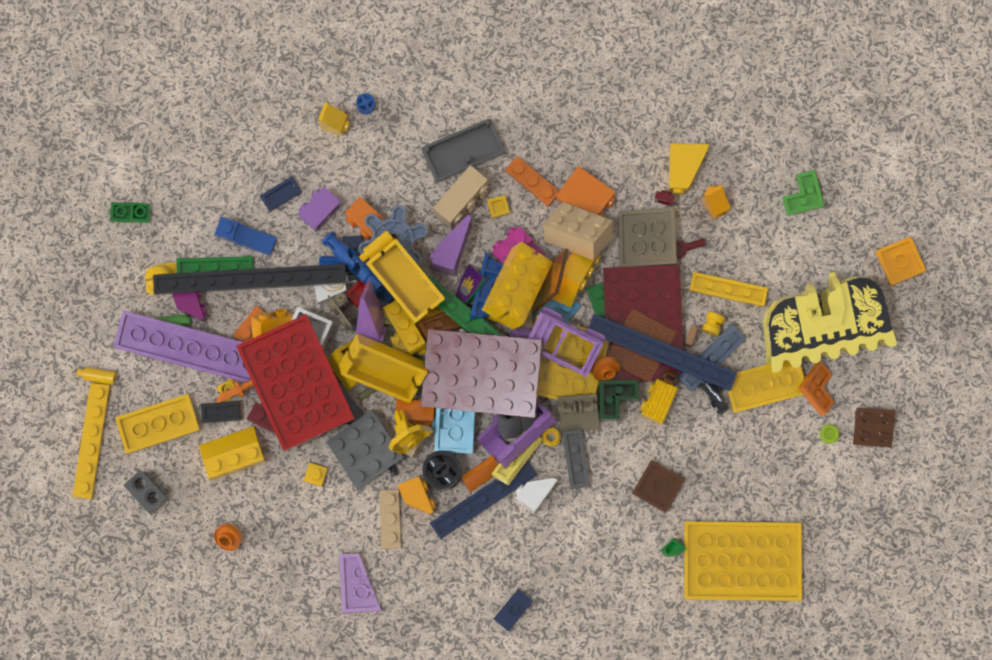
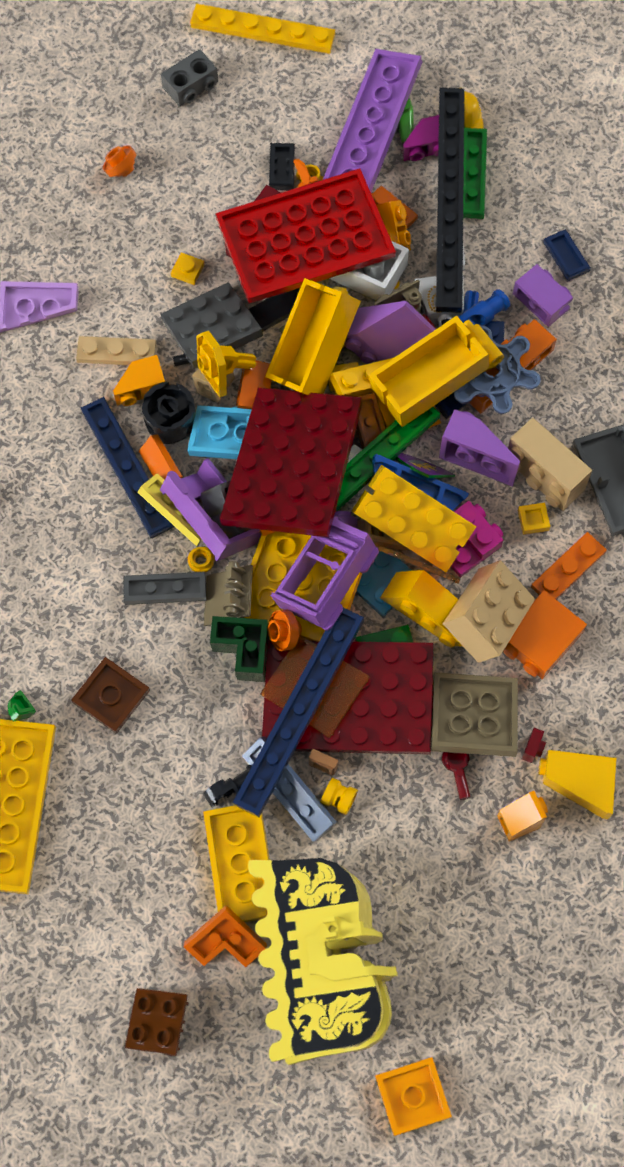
camera: 90 degrees right, 10 degrees down
yellow cylinder [77,367,116,385] -> none
green slope [109,202,150,223] -> none
yellow plate [115,394,200,455] -> none
yellow slope [199,426,266,481] -> none
blue slope [215,217,277,256] -> none
white slope [515,478,558,513] -> none
yellow brick [640,379,678,425] -> none
reddish brown hinge [662,370,678,385] -> none
yellow plate [689,272,768,308] -> none
bright green plate [782,170,824,216] -> none
lime tile [819,424,839,444] -> none

